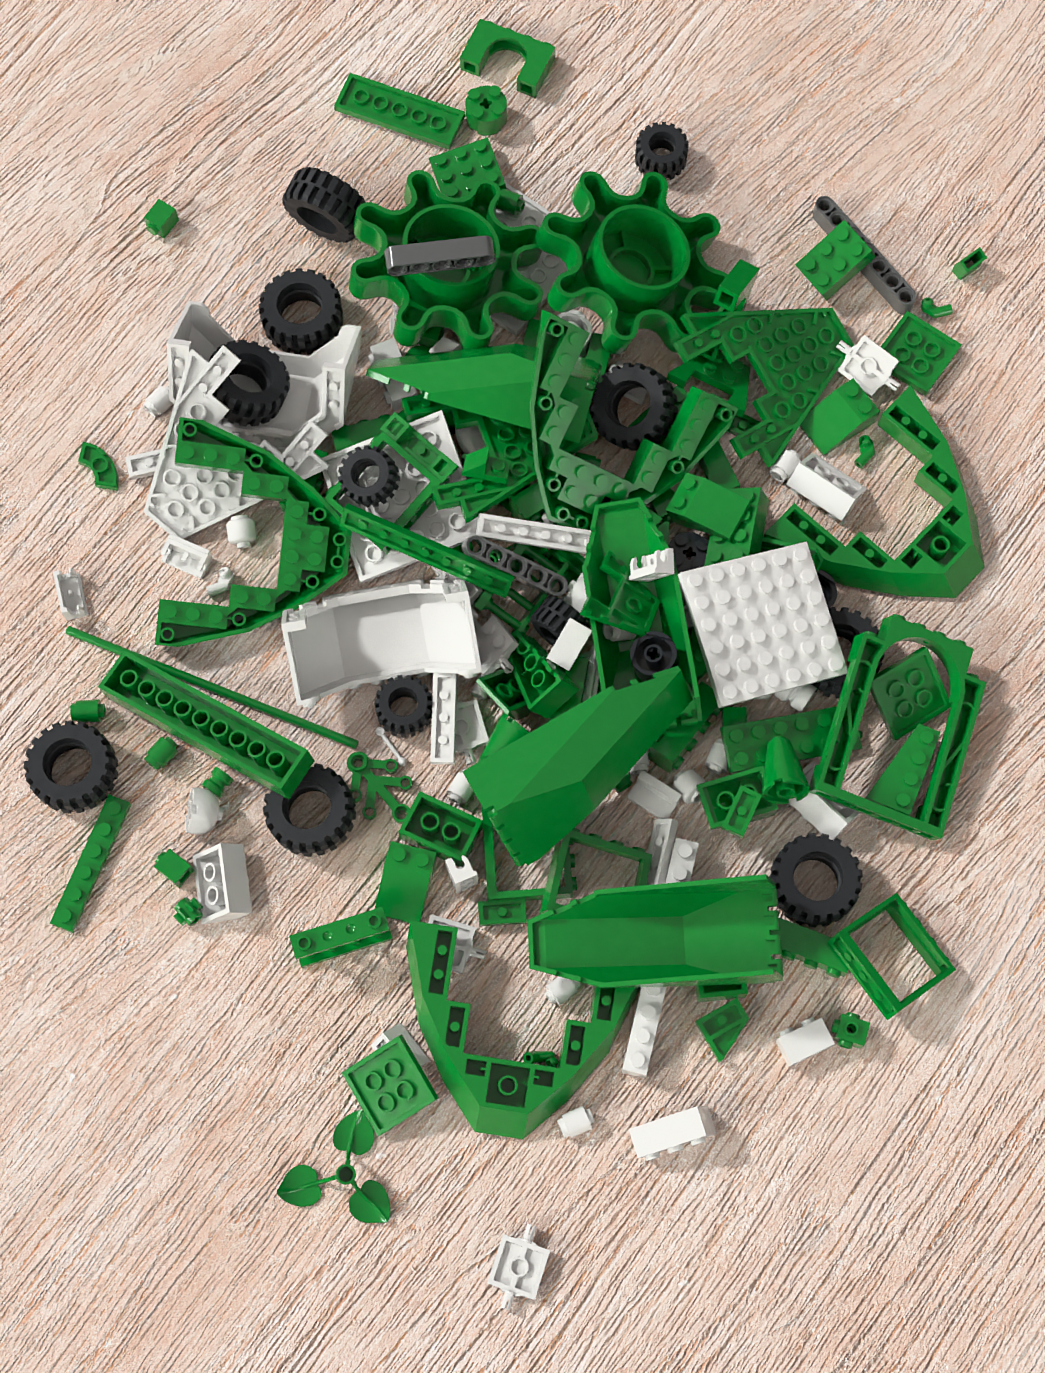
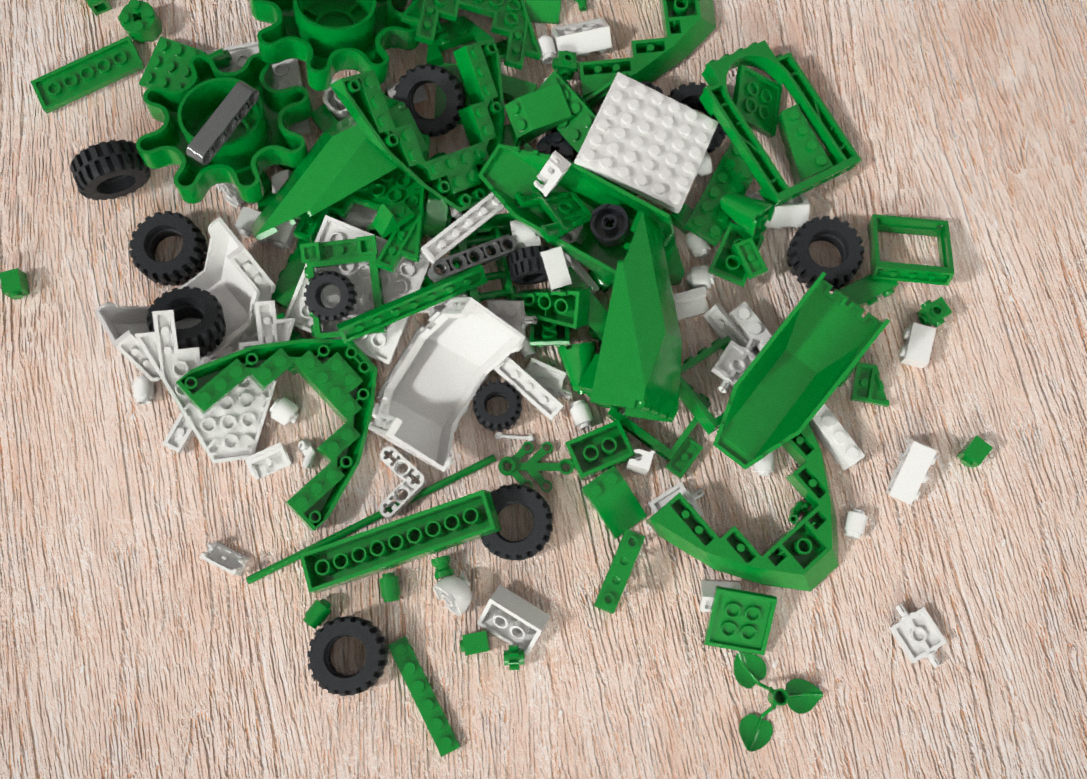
camera: 45 degrees left, 5 degrees up
green tile [78,442,119,491] -> none
none -> white beam [379,446,426,519]
none -> green brick [552,51,579,81]
none -> white plate [711,340,756,393]
none -> green brick [957,435,993,468]

